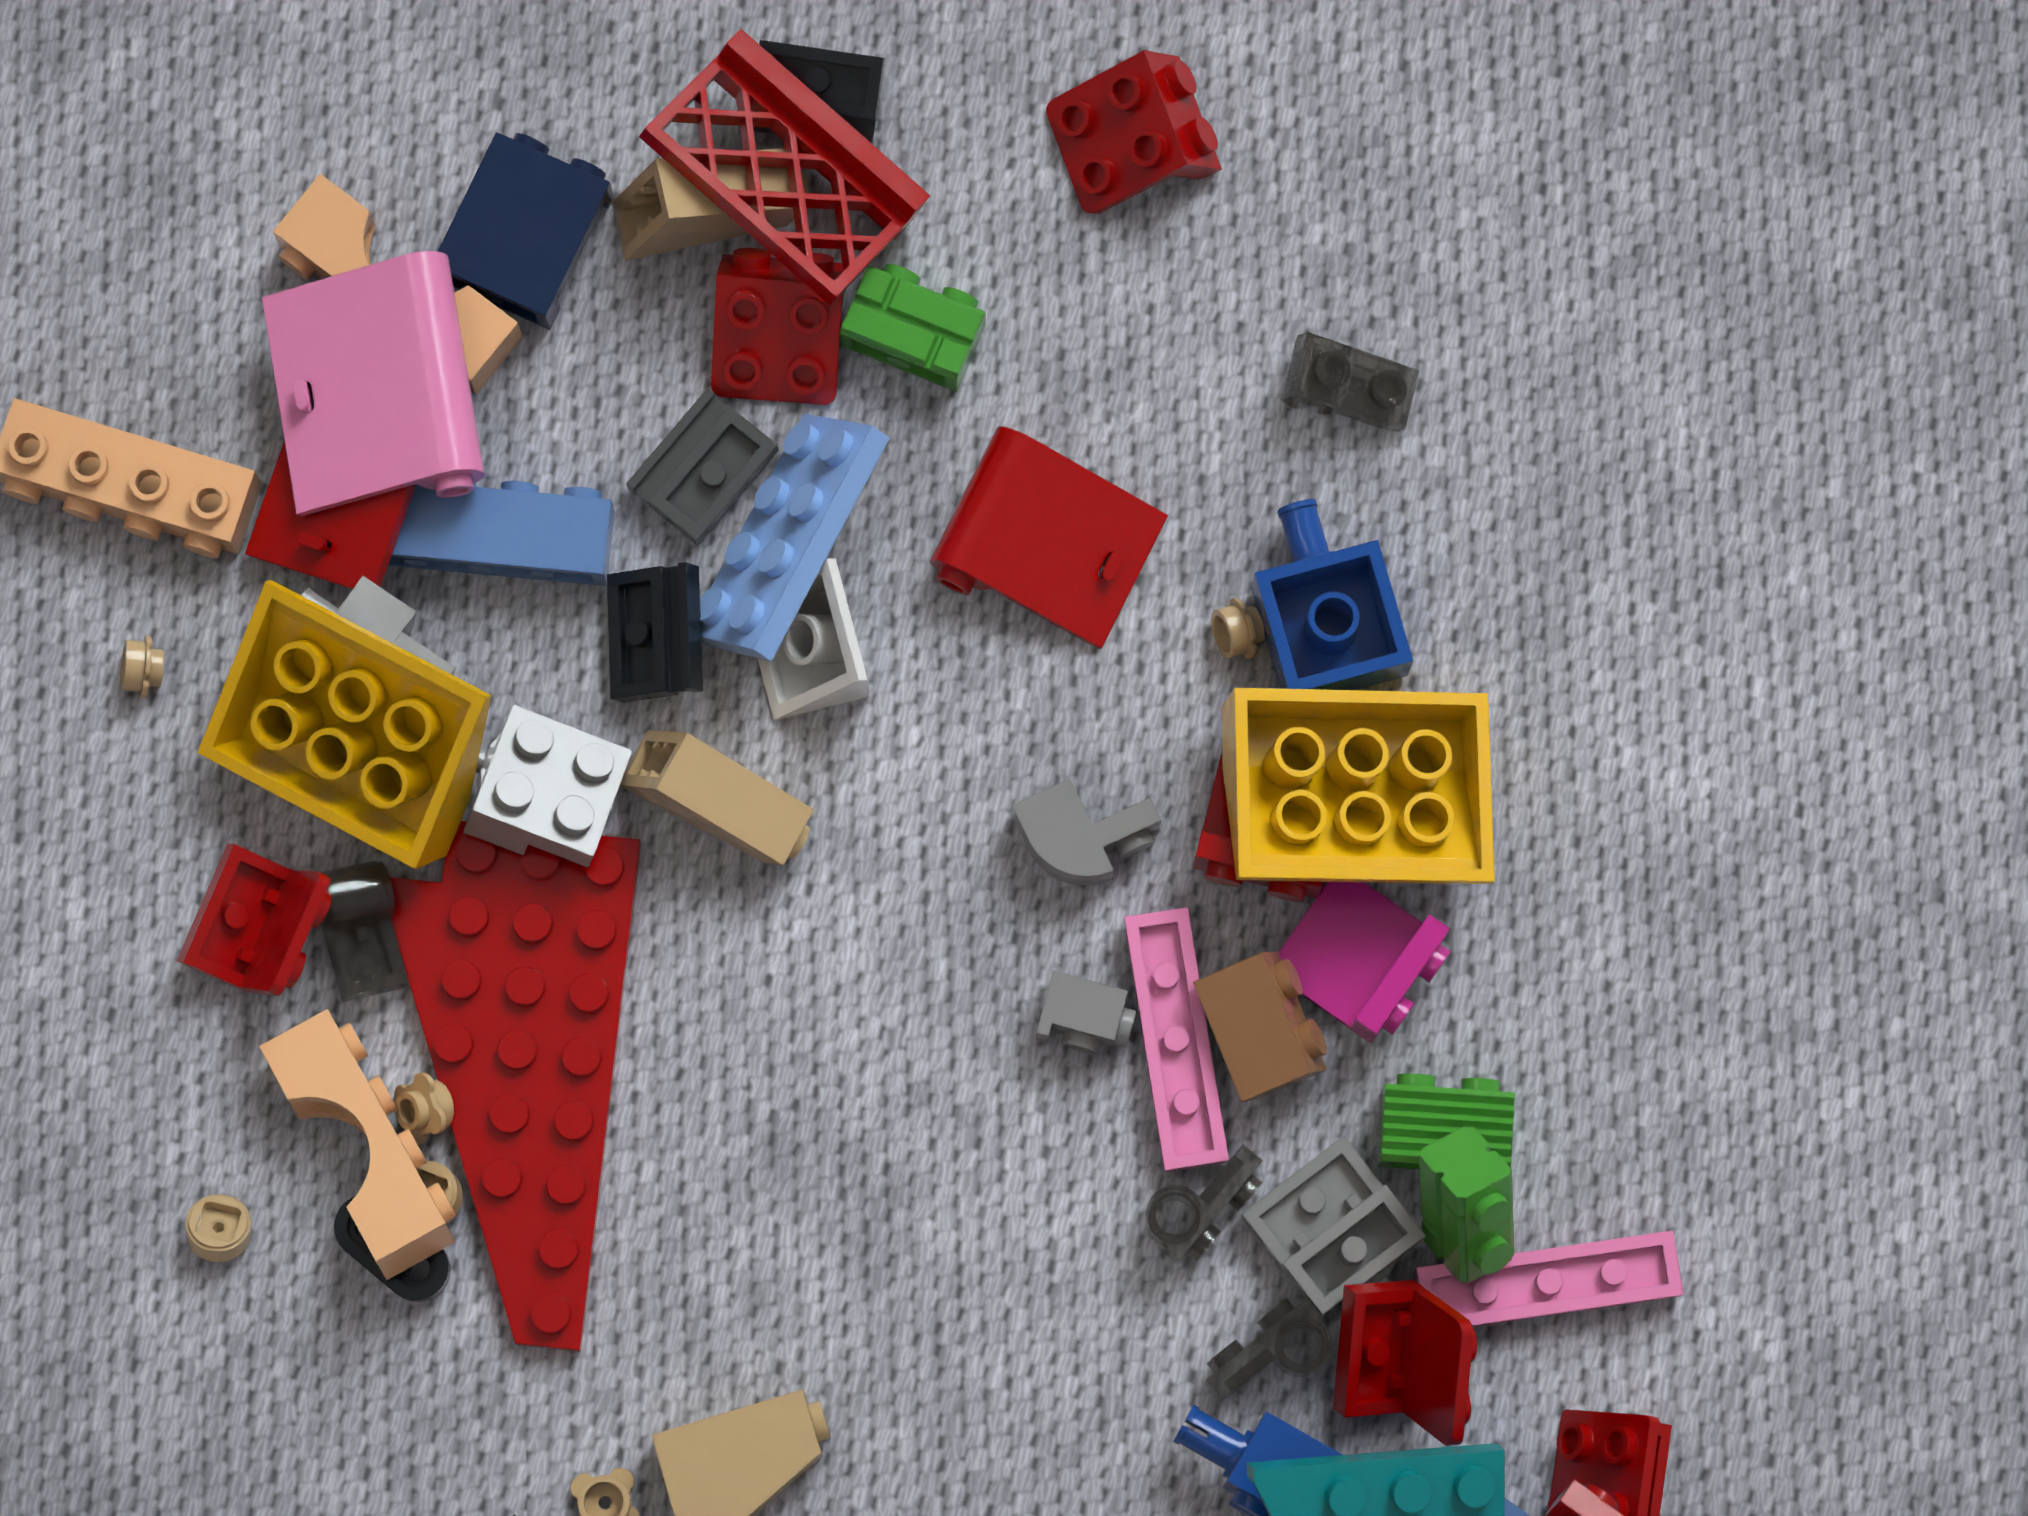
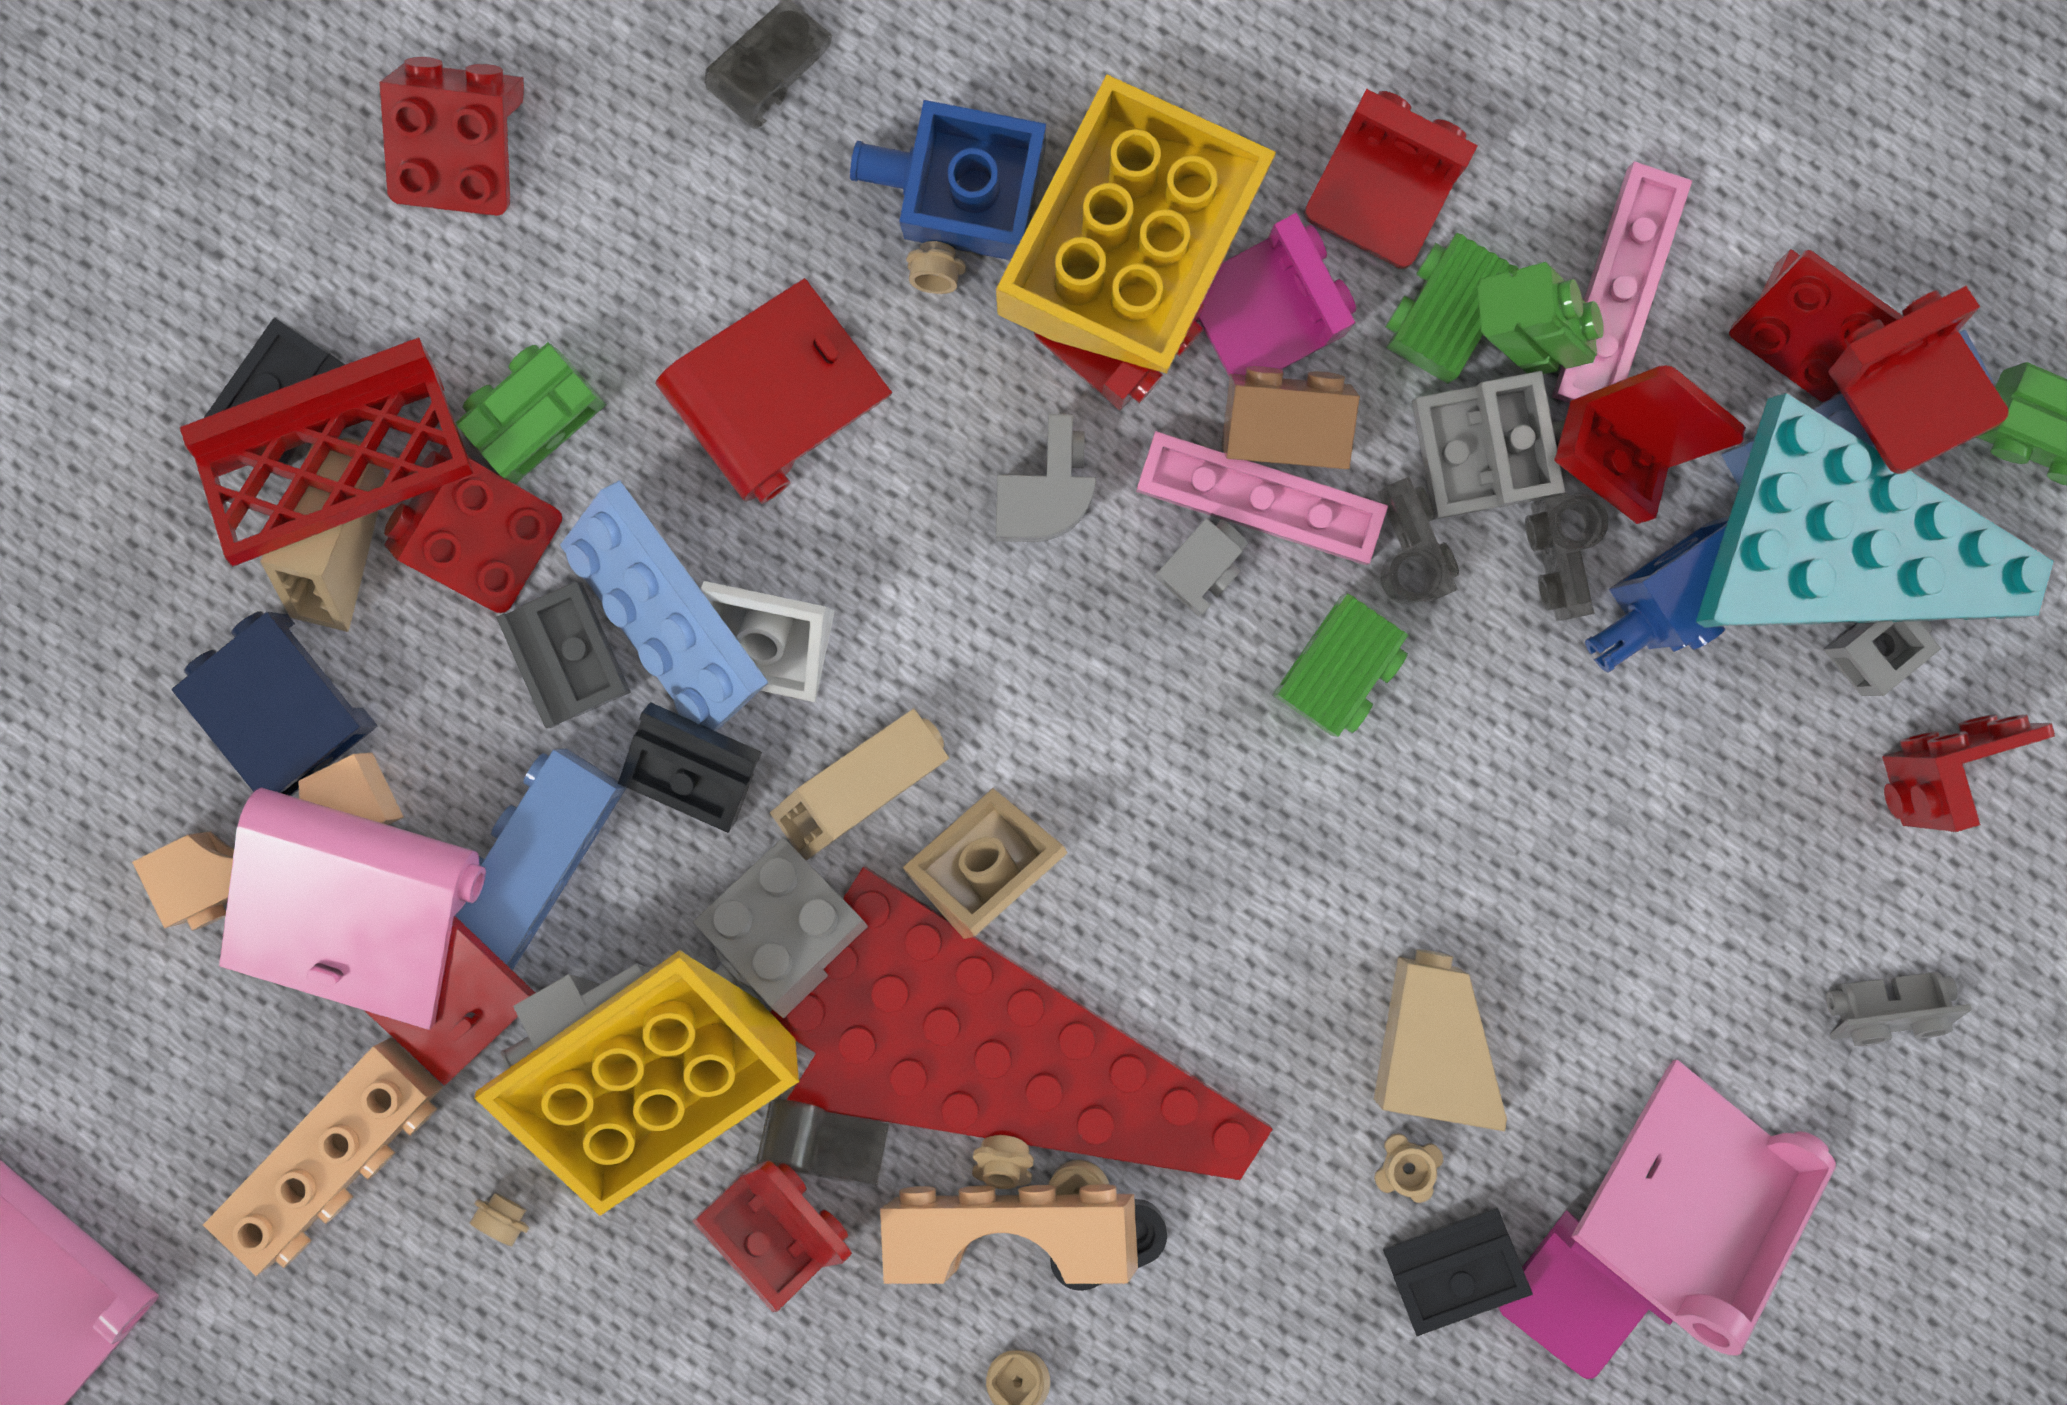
camera: 60 degrees left, 10 degrees up
none -> tan slope [903,788,1068,939]
none -> bright green brick [1272,593,1408,737]
none -> red bracket [1304,89,1478,269]

